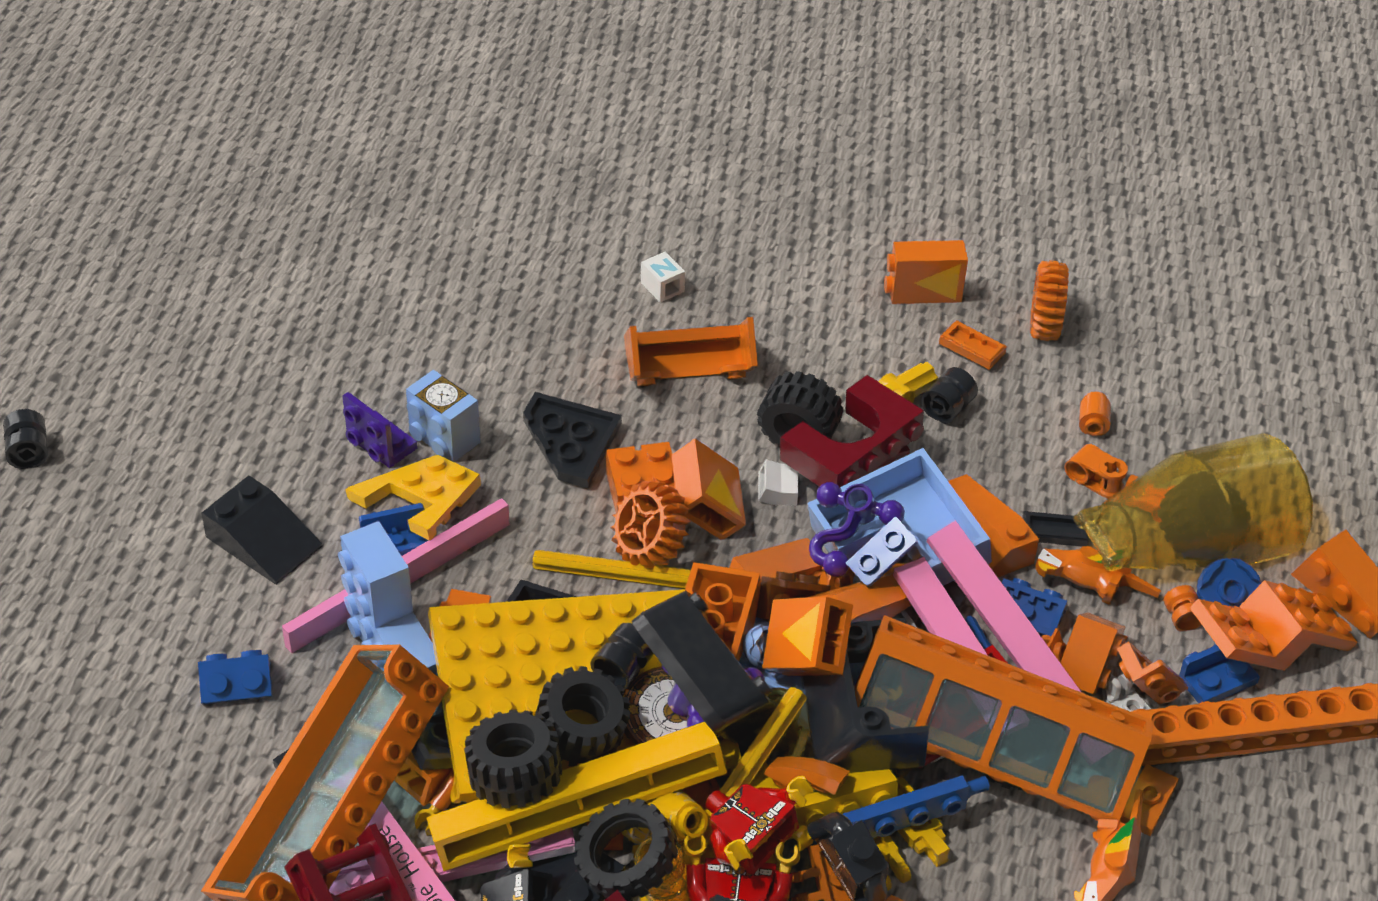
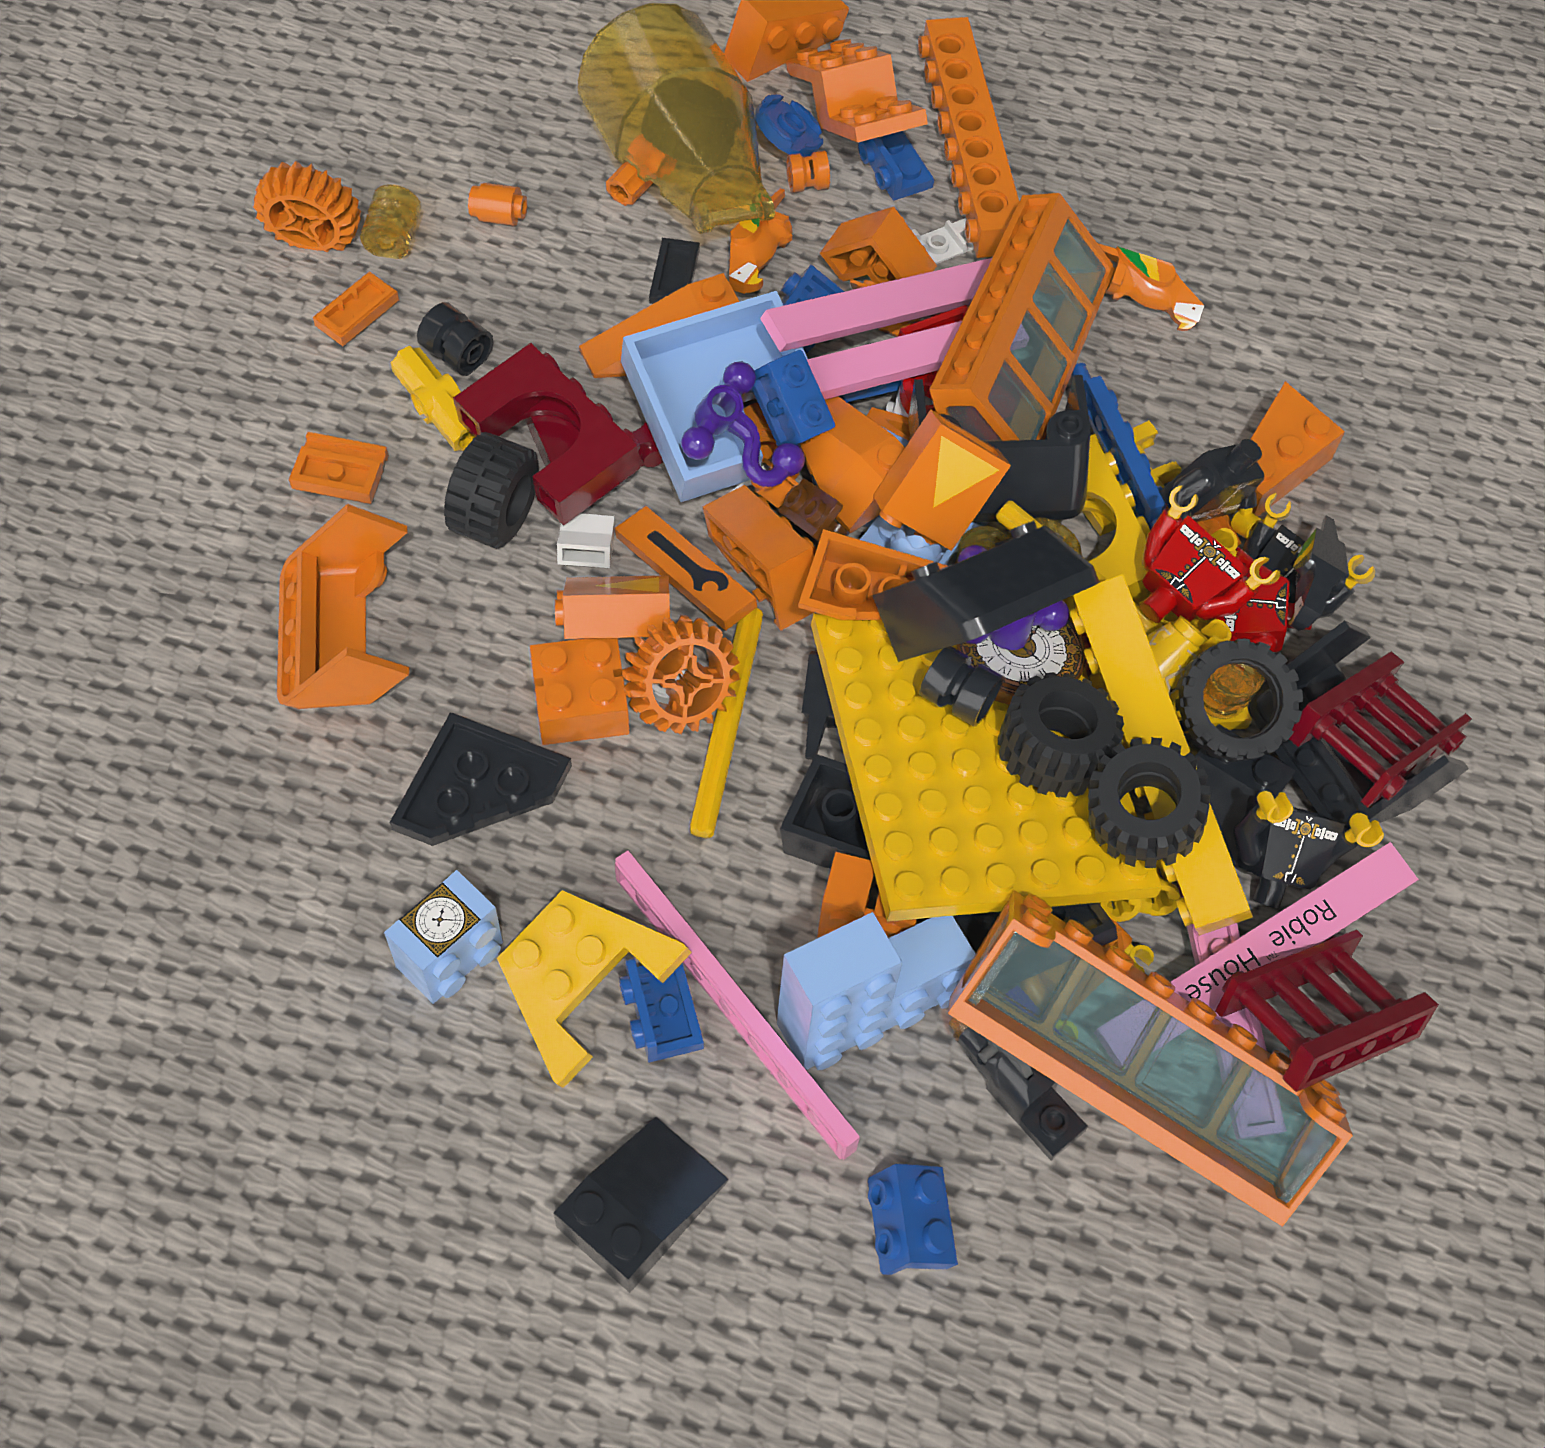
camera: 90 degrees left, 15 degrees up
dark purple bracket [342,392,418,468] -> none
white brick [641,252,685,303] -> none
orange slope [764,756,850,795] -> none
orange brick [884,240,968,304] -> none
orange piece [1064,444,1128,499] -> none
orange bracket [1117,641,1188,704] -> none
none -> orange plate [289,431,389,504]
none -> clear yellow wheel [360,184,422,259]
none -> orange tile [614,506,757,631]

